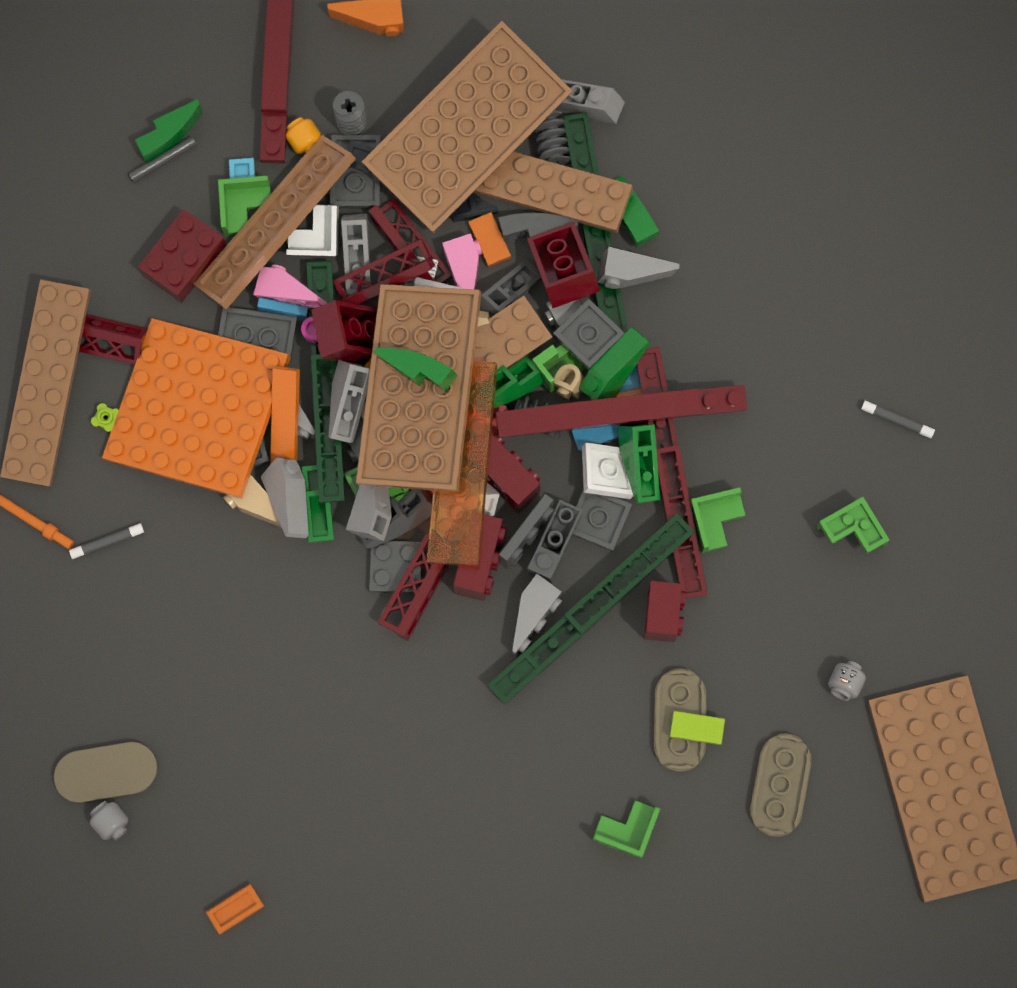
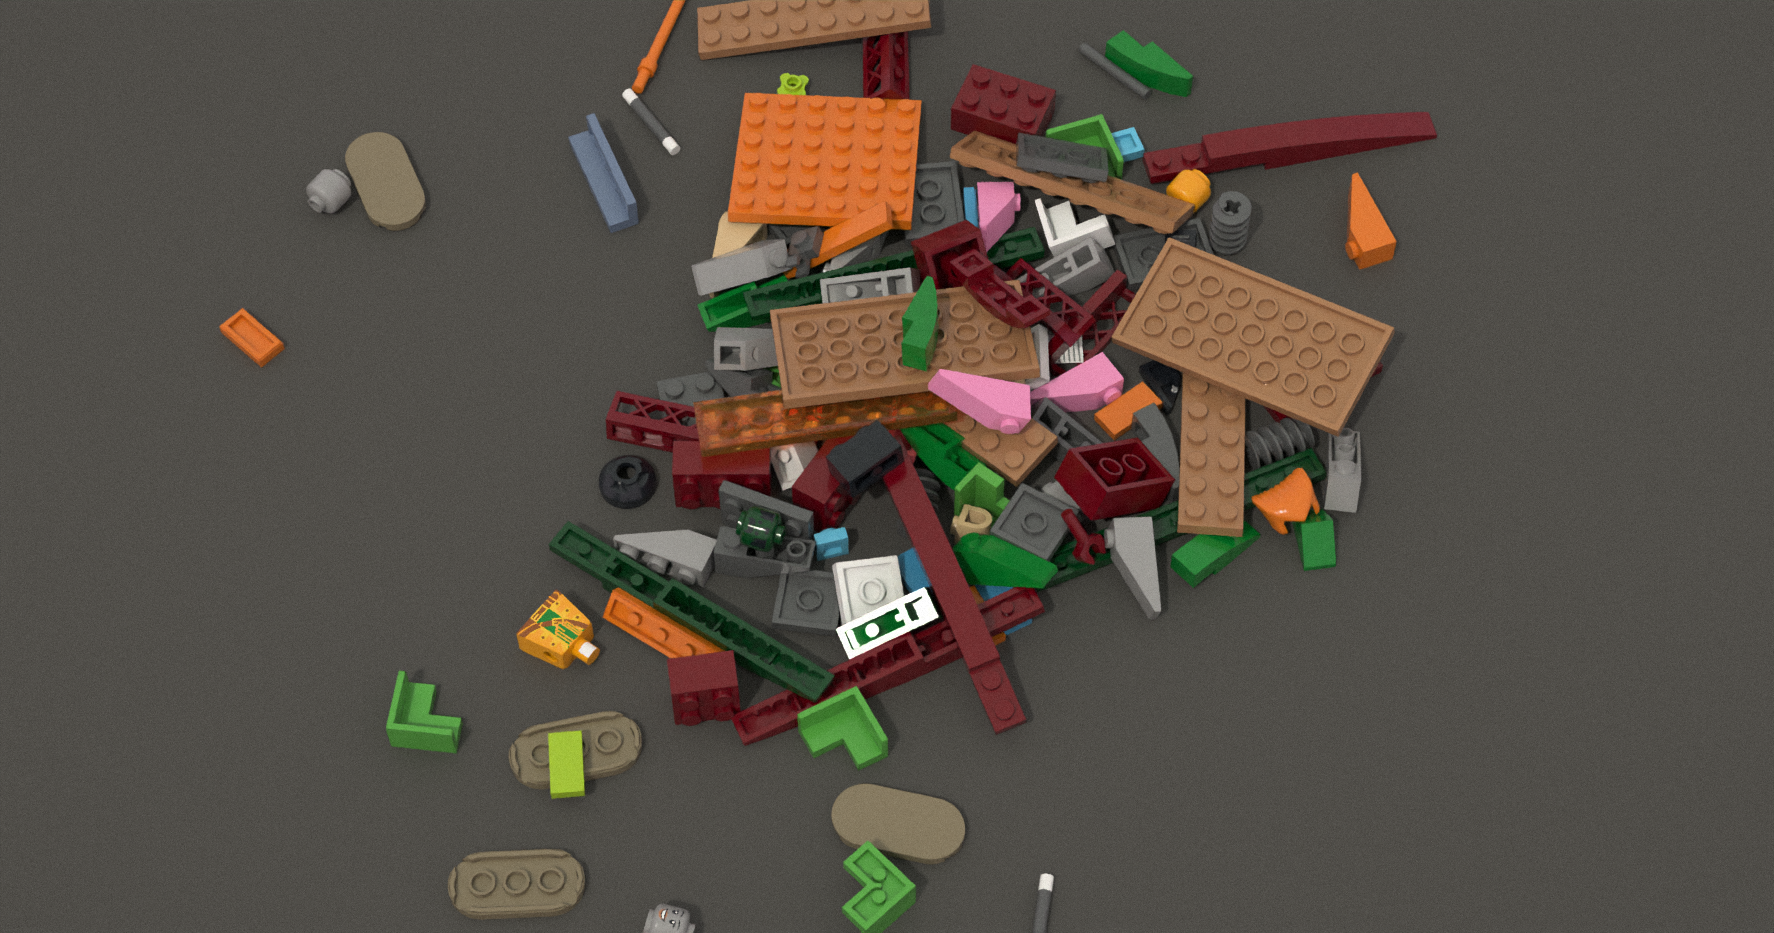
camera: 75 degrees right, 20 degrees down
none -> torso [516,589,600,669]
none -> sand blue fence [568,113,639,233]
none -> black piece [599,455,657,509]
none -> orange tile [602,587,725,658]
none -> dark green head [735,505,786,552]
none -> dark grey plate [786,226,824,278]
none -> medium azure plate [814,527,849,561]
none -> black brick [826,420,904,498]
none -> dark tan tile [831,784,965,864]
none -> bright pink slope [928,369,1031,434]
none -> dark red slope [949,249,1051,329]
none -> dark grey plate [1016,132,1108,183]
none -> dark red bar [1061,509,1106,565]
none -> orange hair [1251,468,1320,535]
none -> green slope [1292,509,1336,571]

